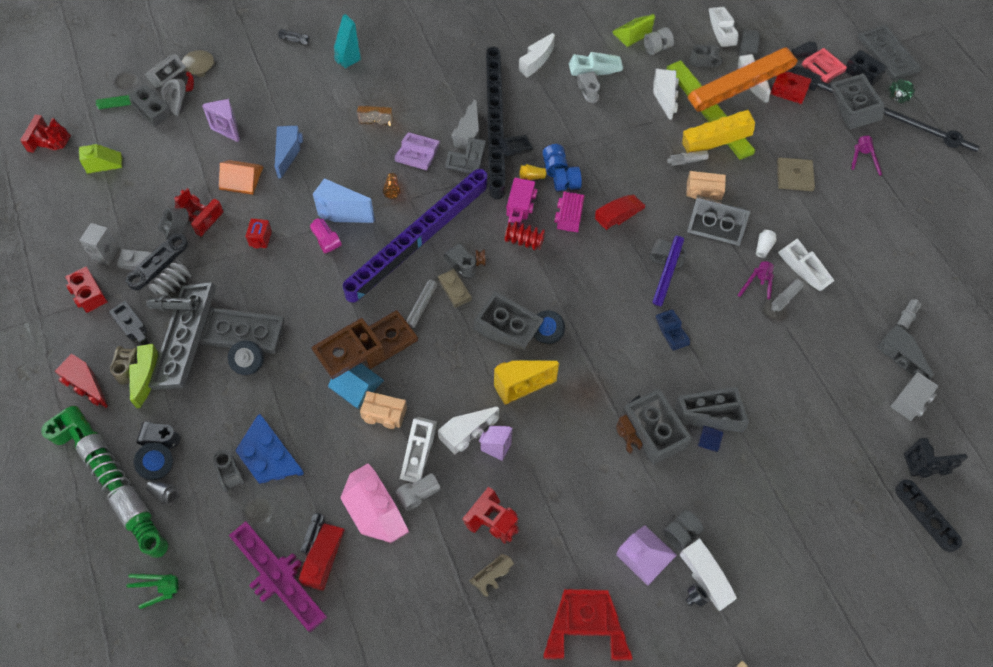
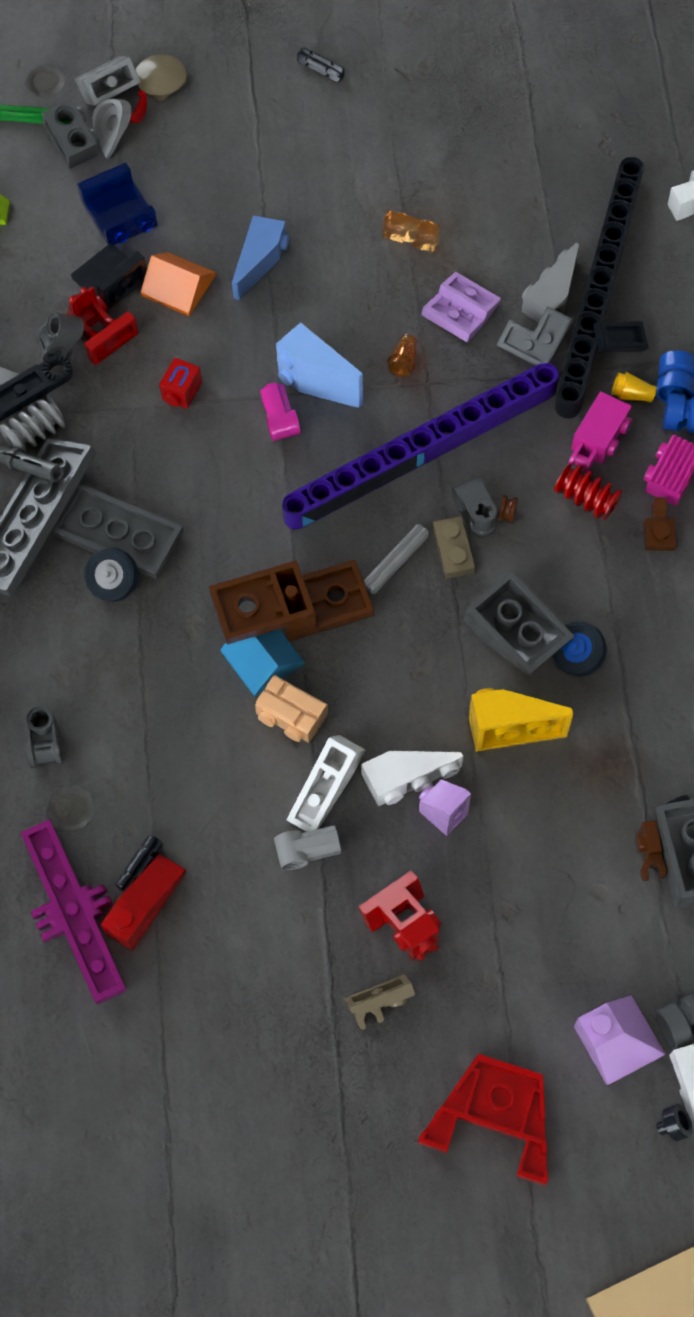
camera: 20 degrees right, 5 degrees up
lavender slope [202,99,240,142] -> none
blue wing [235,414,304,484] -> none
teal slope [334,14,361,69] -> none
bright pink wedge [341,463,409,543] -> none
none -> black bracket [71,243,147,311]
none -> clear blue panel [77,162,158,245]
none -> reddish brown plate [644,497,676,551]

